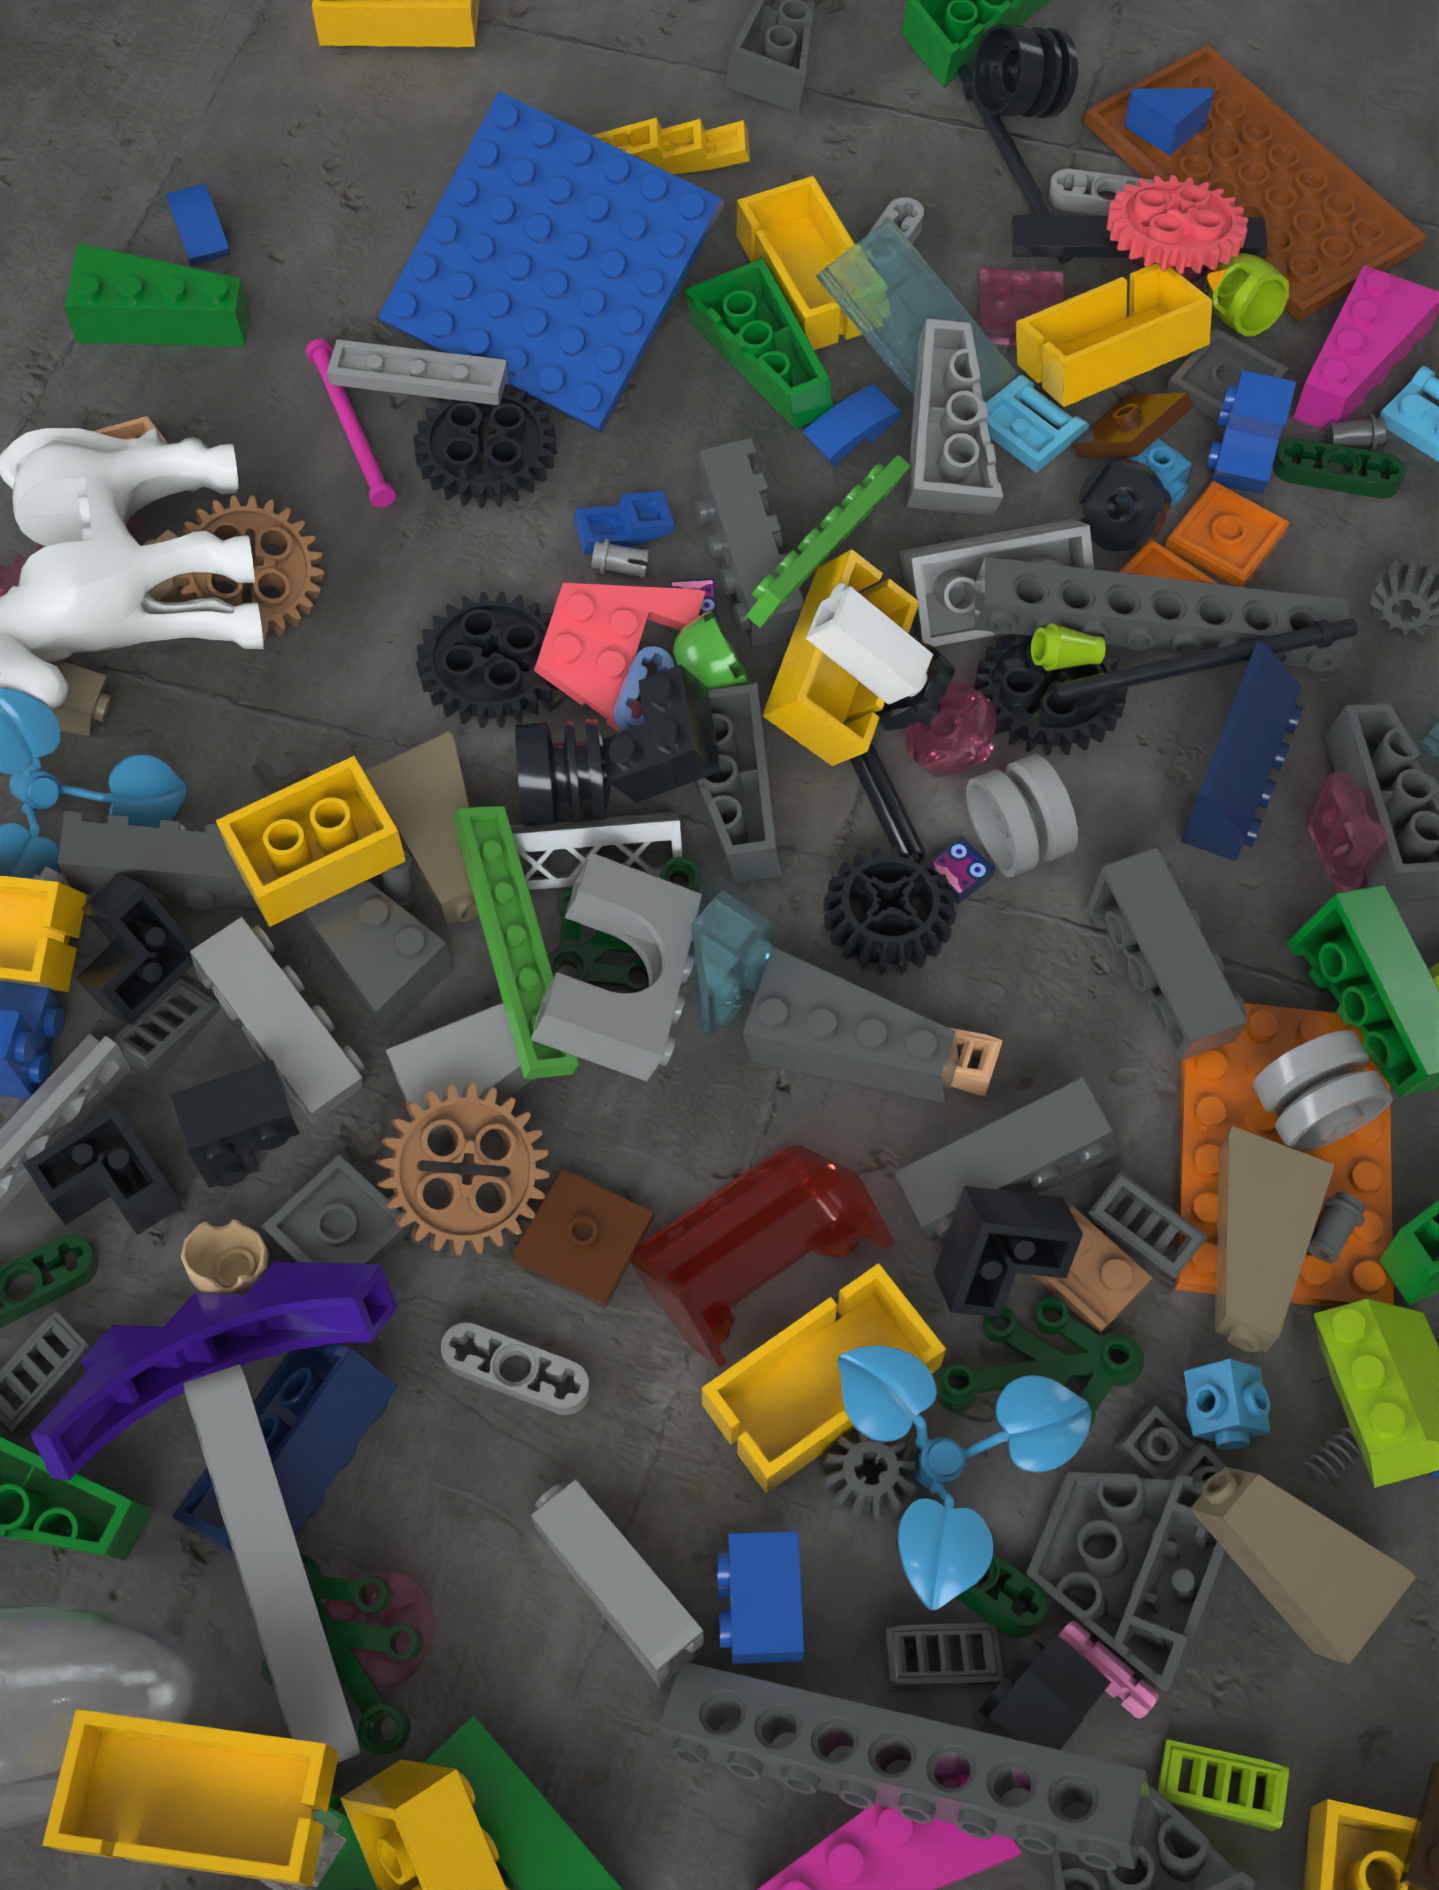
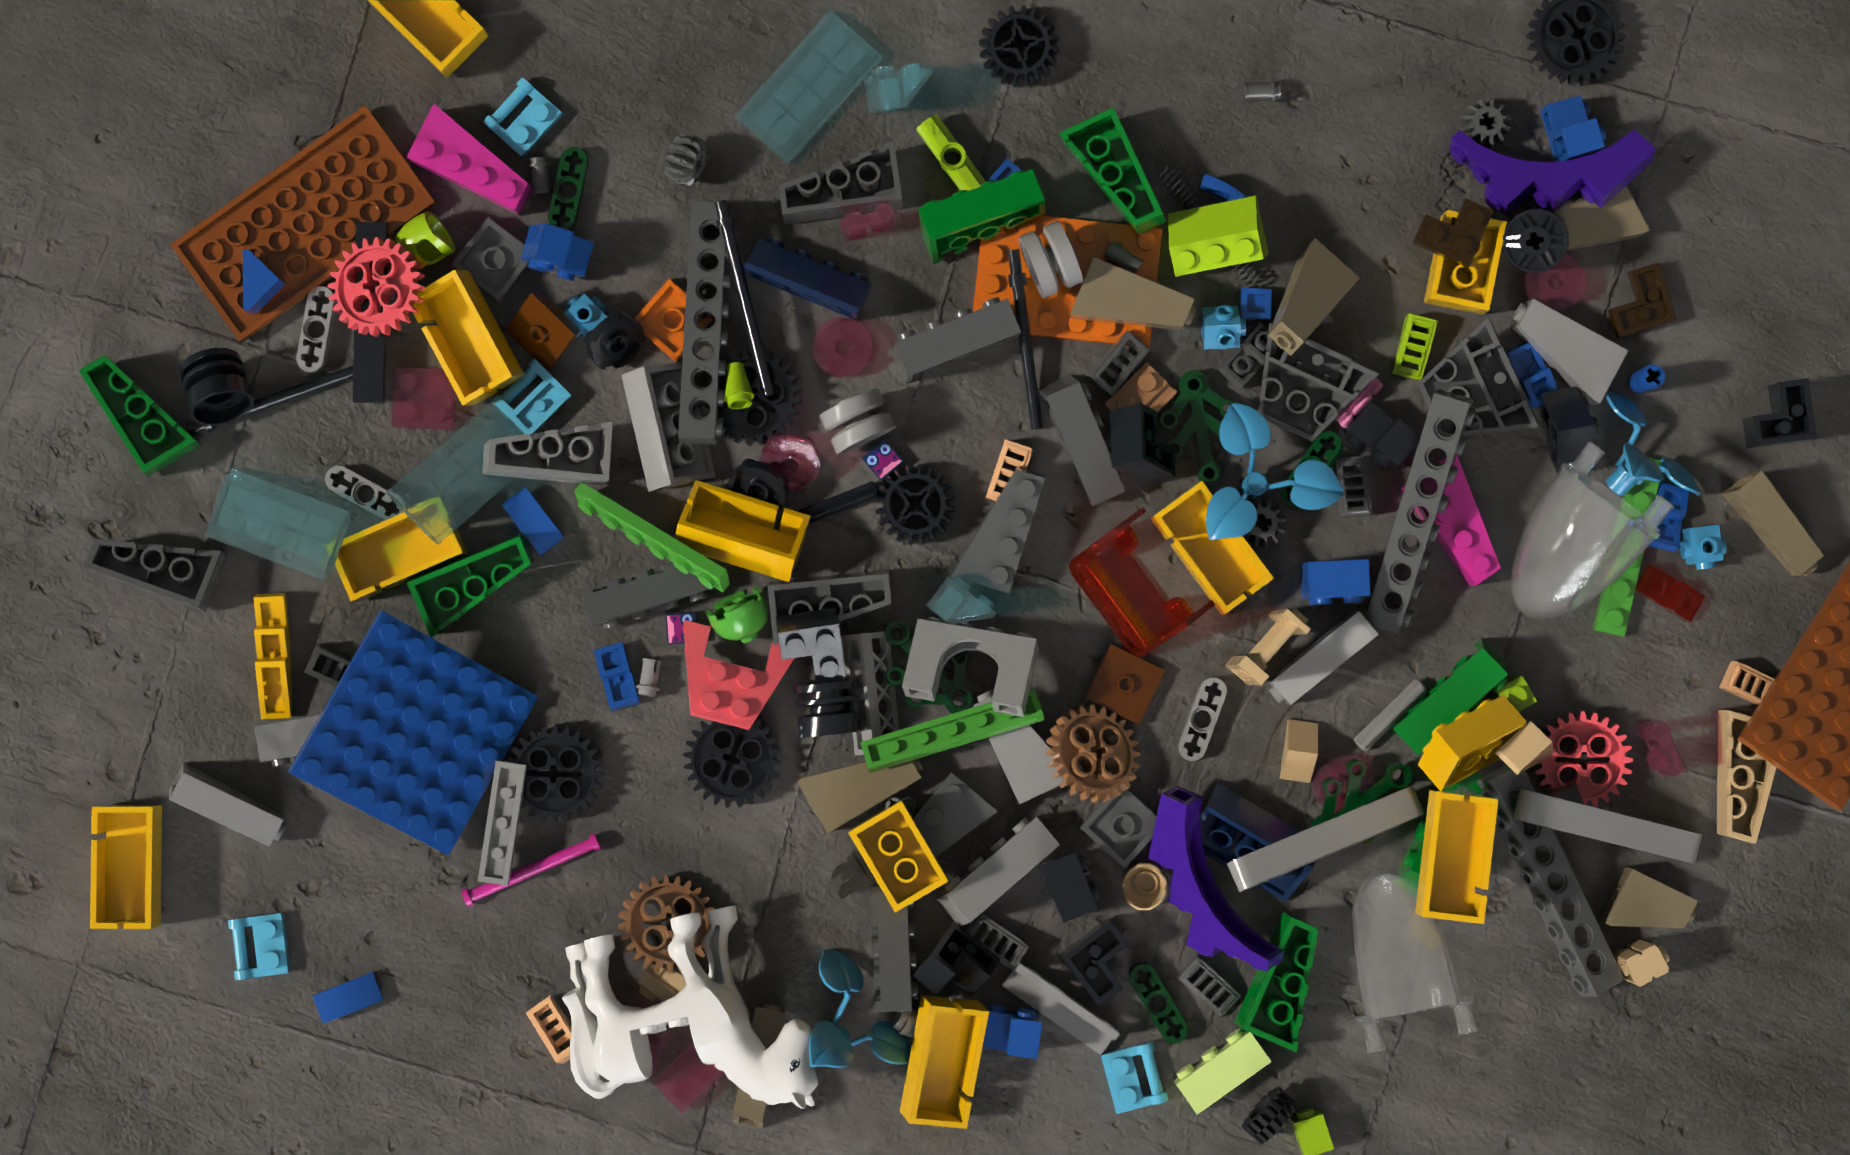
camera: 90 degrees left, 25 degrees up
green wedge [64,243,250,347] -> none
medium blue beam [613,646,675,731] -> none
white brick [806,583,933,705] -> none
orange tile [1165,481,1290,587] -> none
none -> light grey slope [169,763,286,847]
none -> clear light blue piece [207,469,352,581]
none -> medium azure plate [228,912,291,980]
none -> clear pink plate [813,317,873,378]
none -> black bar [1007,249,1043,430]
none -> tan fence [1225,608,1311,685]
none -> blue plate [1240,288,1272,320]
none -> tan slope [1279,719,1318,783]
none -> light grey axle [1354,680,1427,751]

